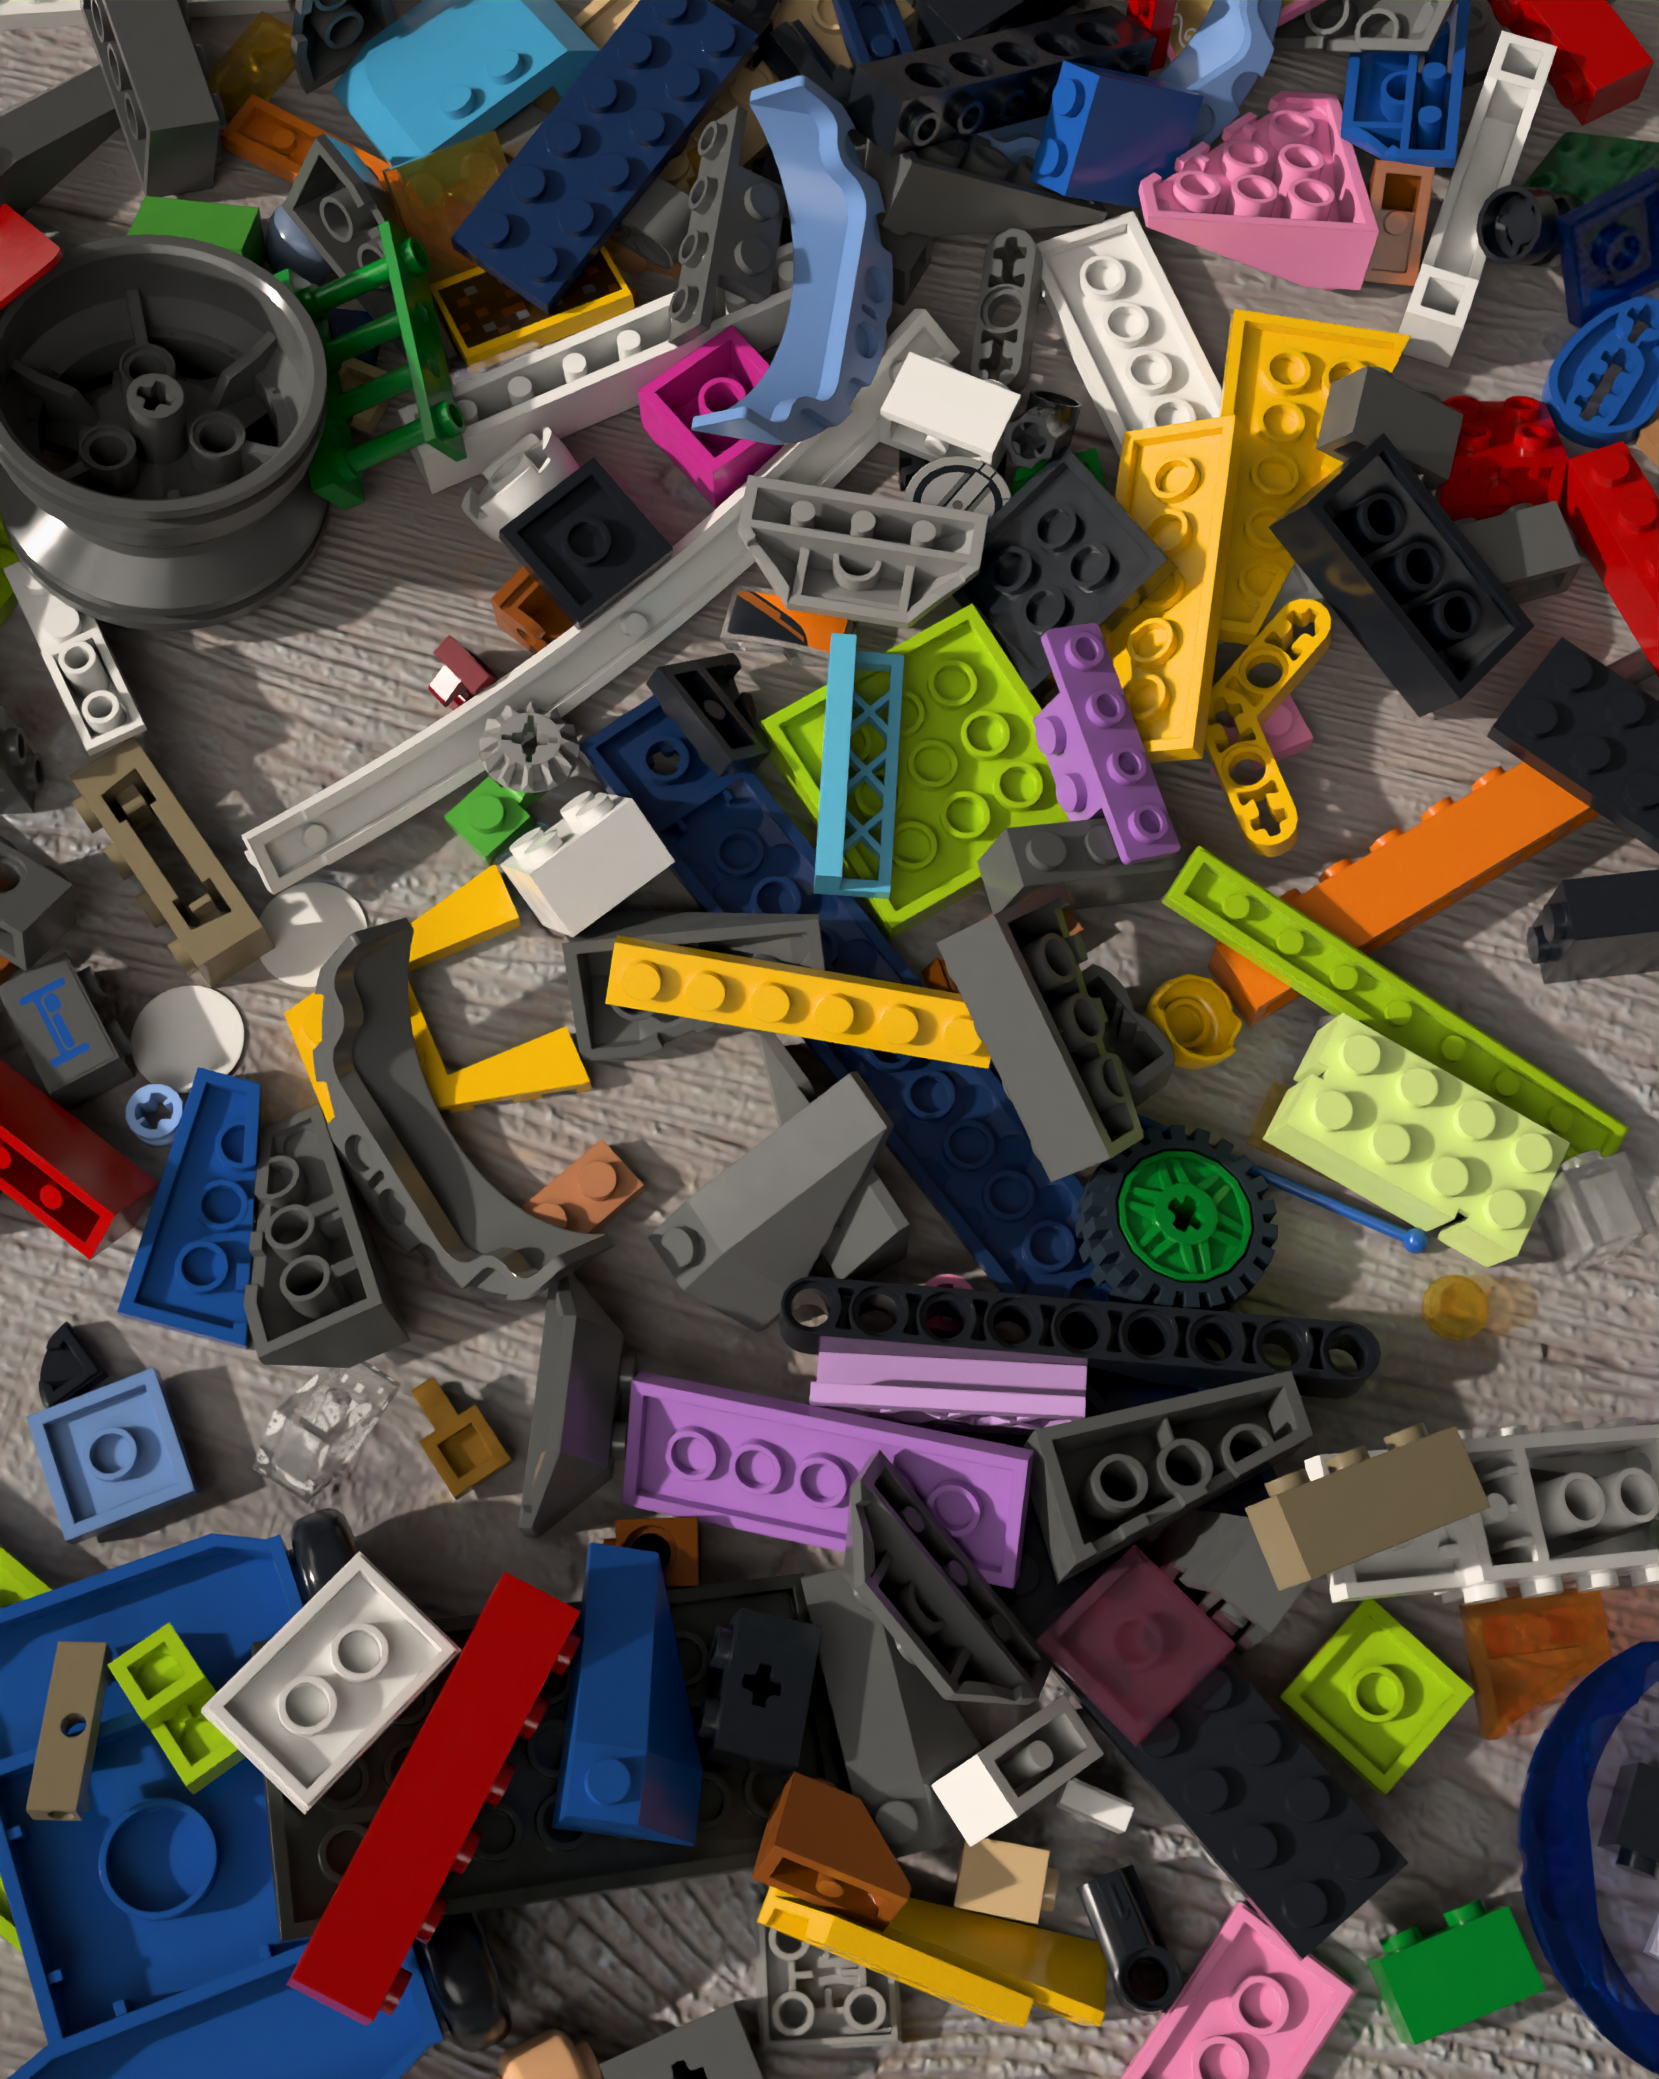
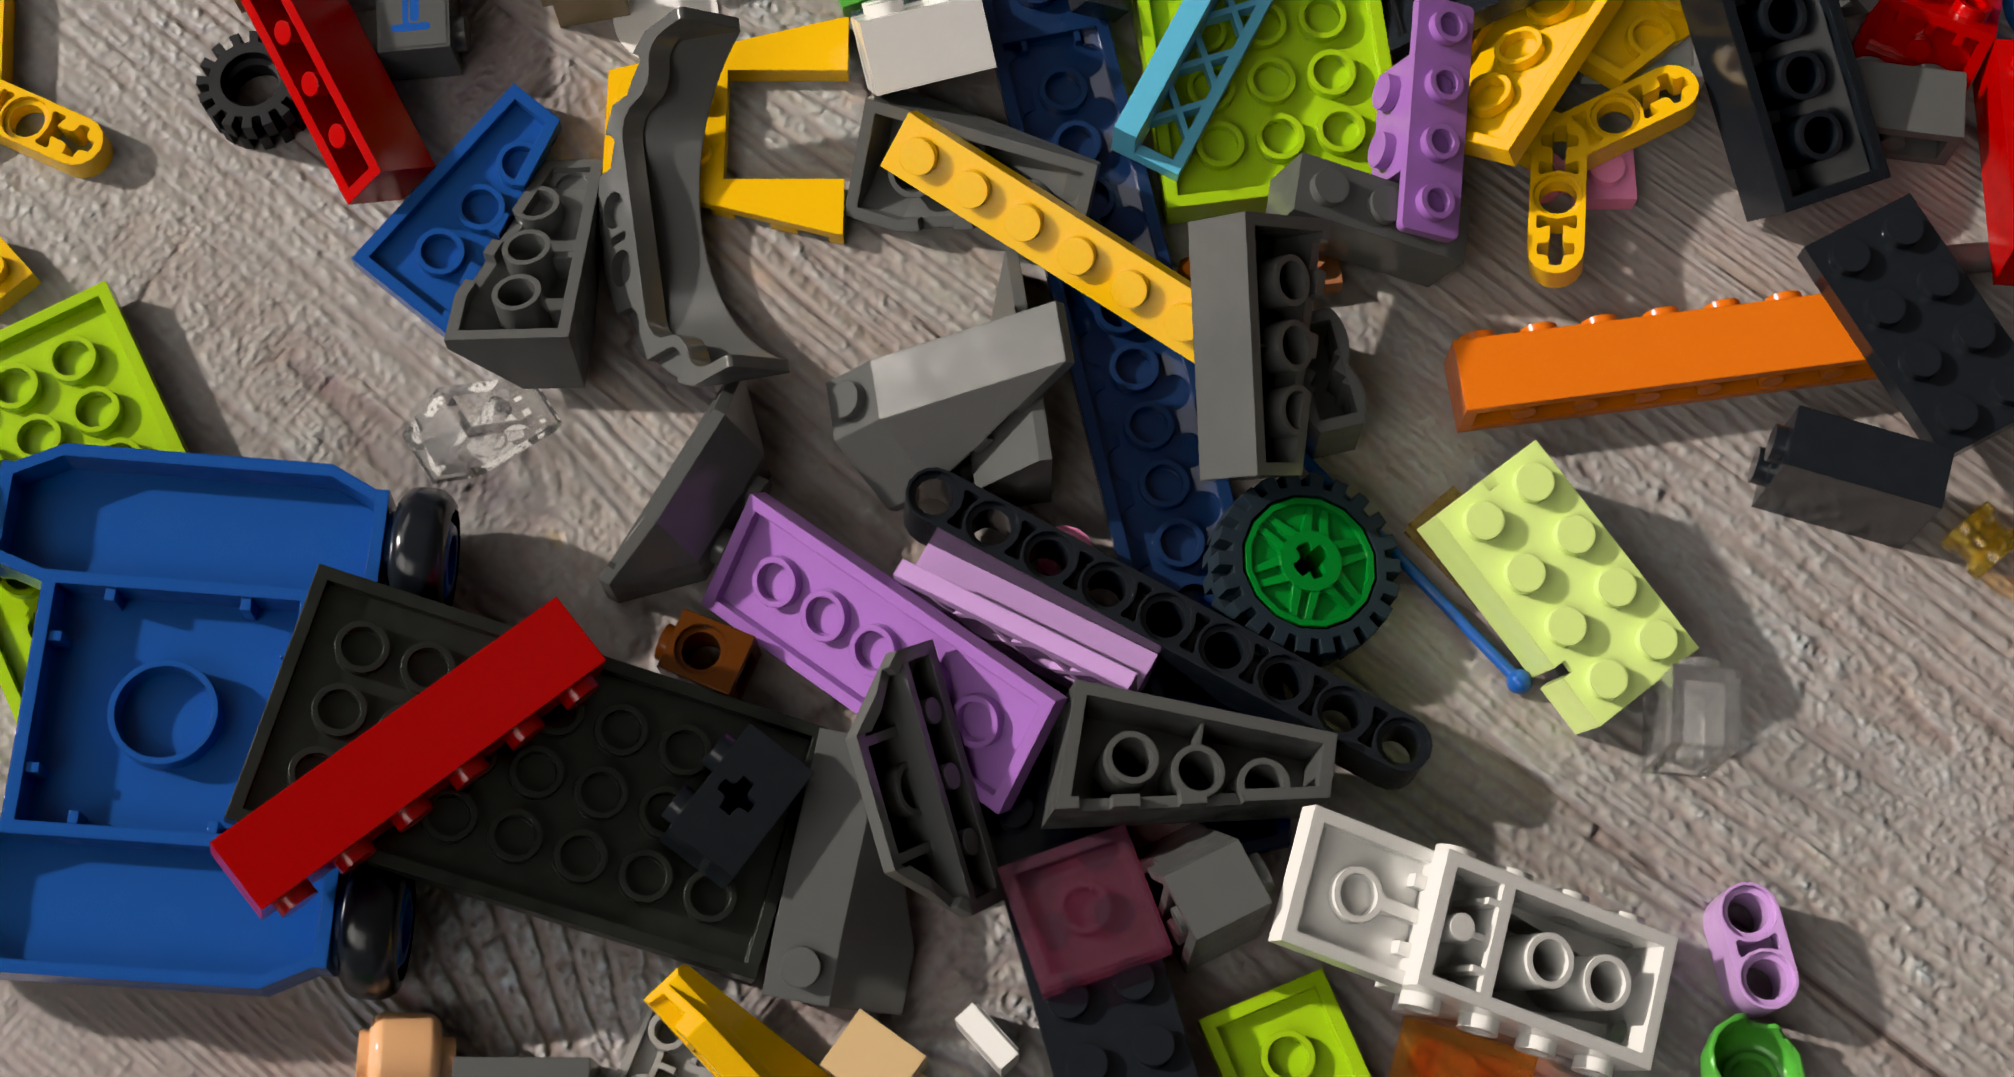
camera: 25 degrees right, 0 degrees up
medium blue plate [26,1367,200,1545] -> none
dark tan piece [26,1641,113,1821] -> none
black tile [39,1321,109,1409] -> none
lime slope [107,1622,246,1795] -> none
light blue bush [126,1084,186,1147] -> none
white sticker [131,985,244,1093] -> none
white tile [201,1551,461,1814] -> none
pearl gold plate [411,1377,513,1500] -> none
nougat plate [521,1139,645,1234] -> none
blue wedge [552,1542,703,1846] -> none
dark orange slope [752,1771,911,1932] -> none
white brick [931,1694,1104,1847] -> none
yellow hair [1145,973,1243,1071] -> none
lime tile [1161,845,1630,1184] -> none
dark tan brick [1245,1422,1491,1591] -> none
clear yellow plate [1421,1275,1489,1341] -> none

